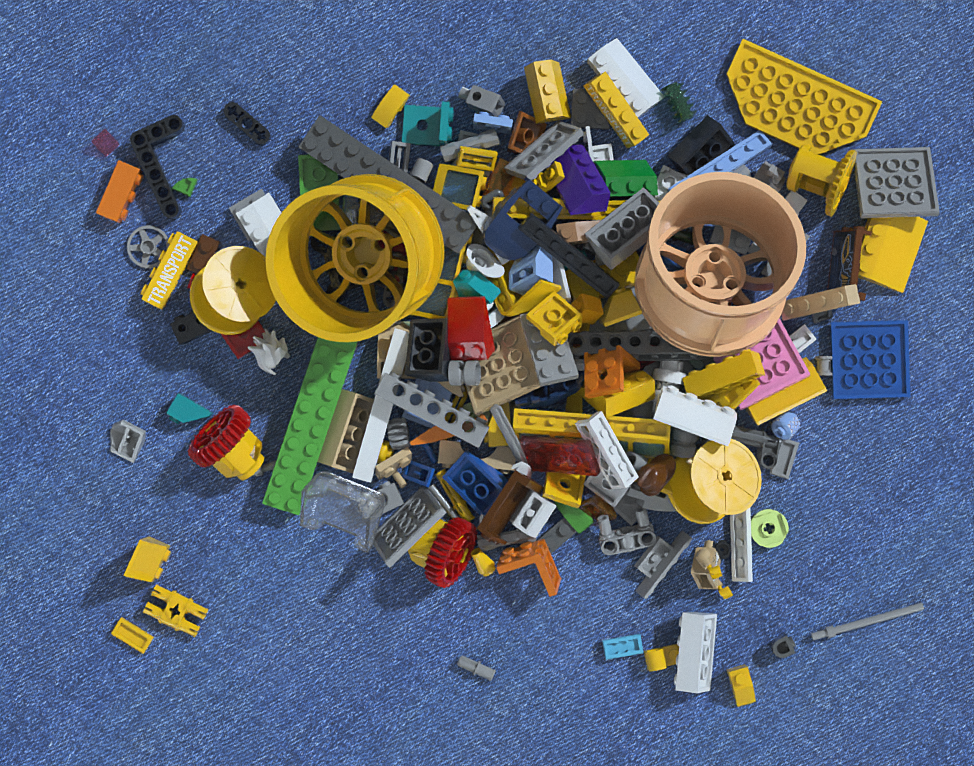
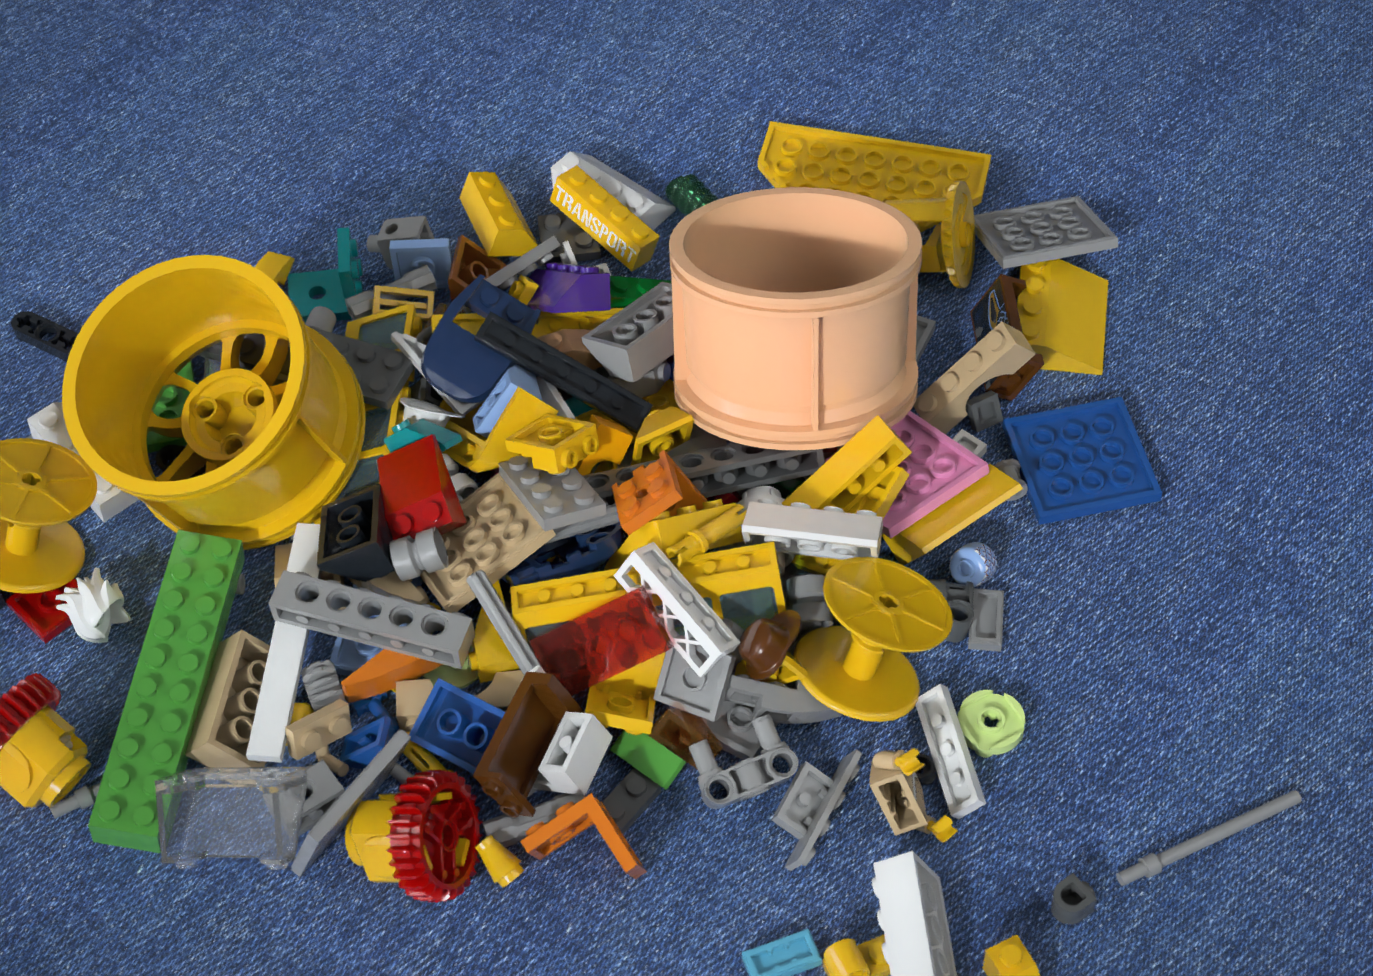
camera: 10 degrees left, 35 degrees down
none -> yellow pin [665,504,747,567]

